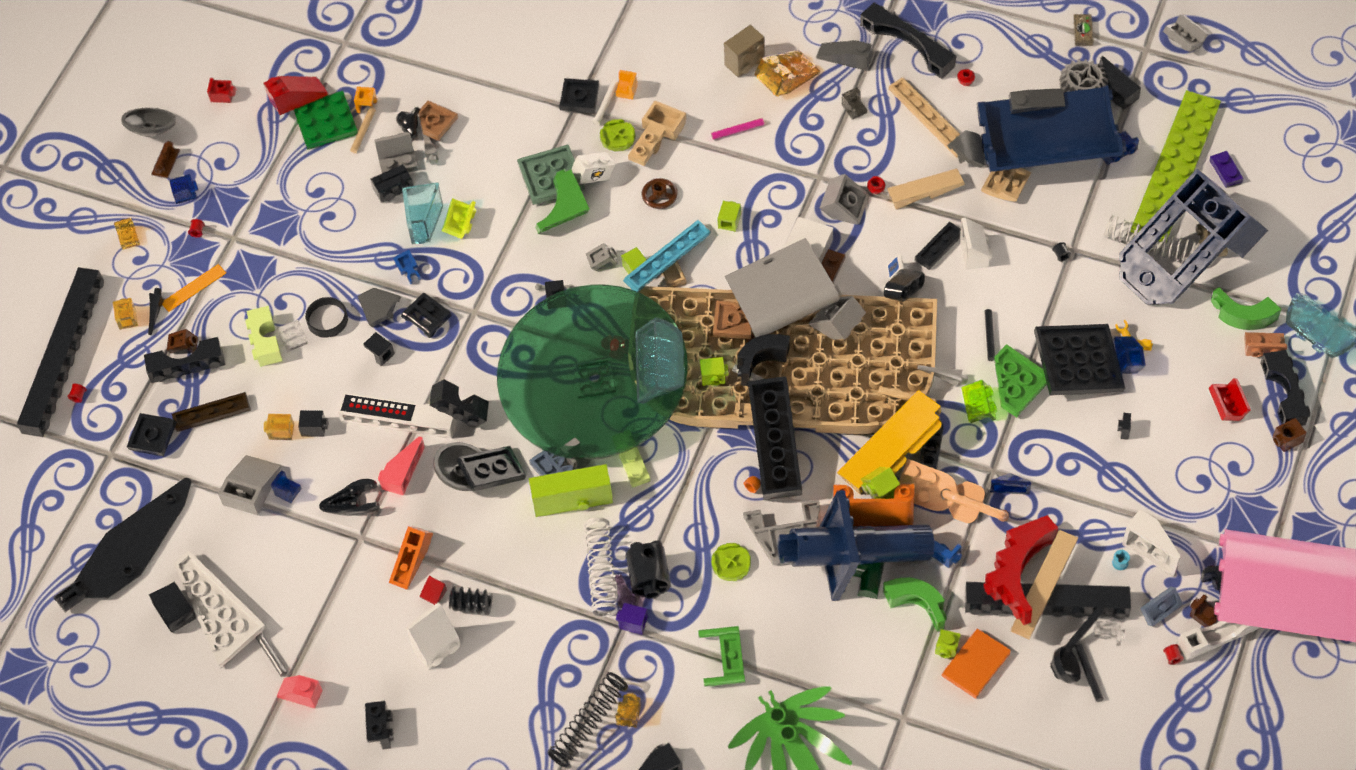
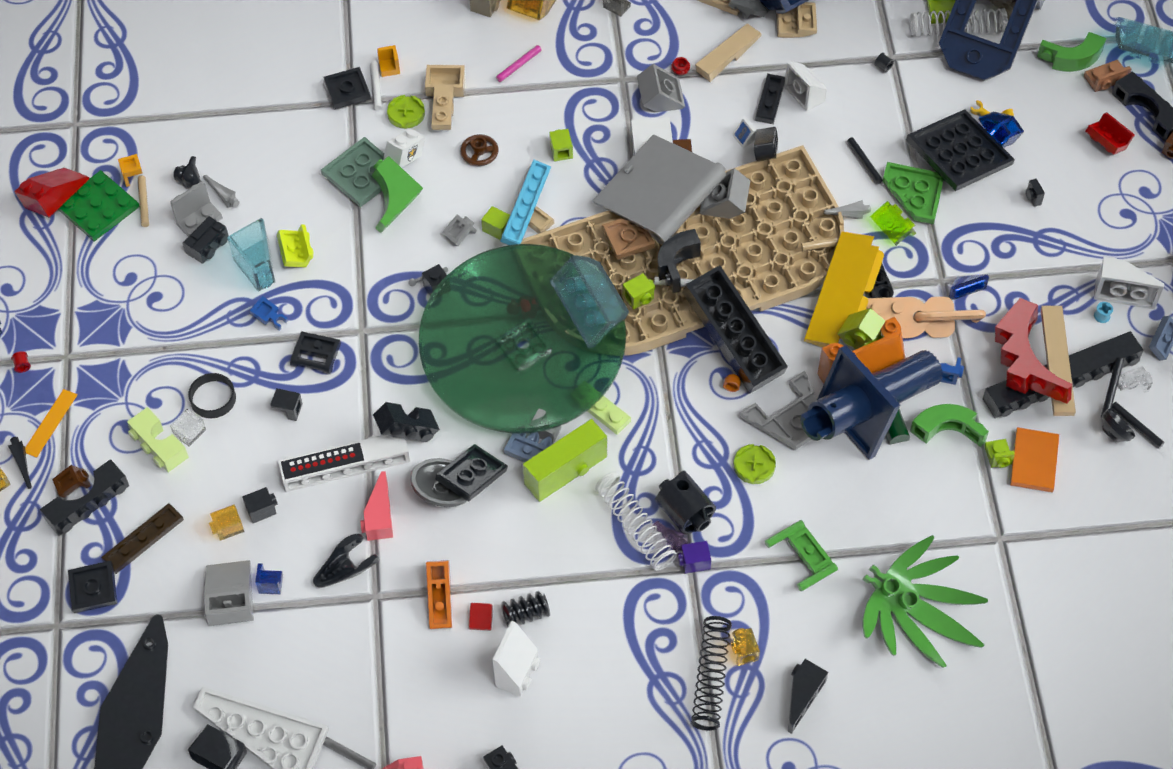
camera: 30 degrees left, 0 degrees up
dark grey slope [358,288,401,328] -> none
medium nougat plate [418,100,458,141] -> none

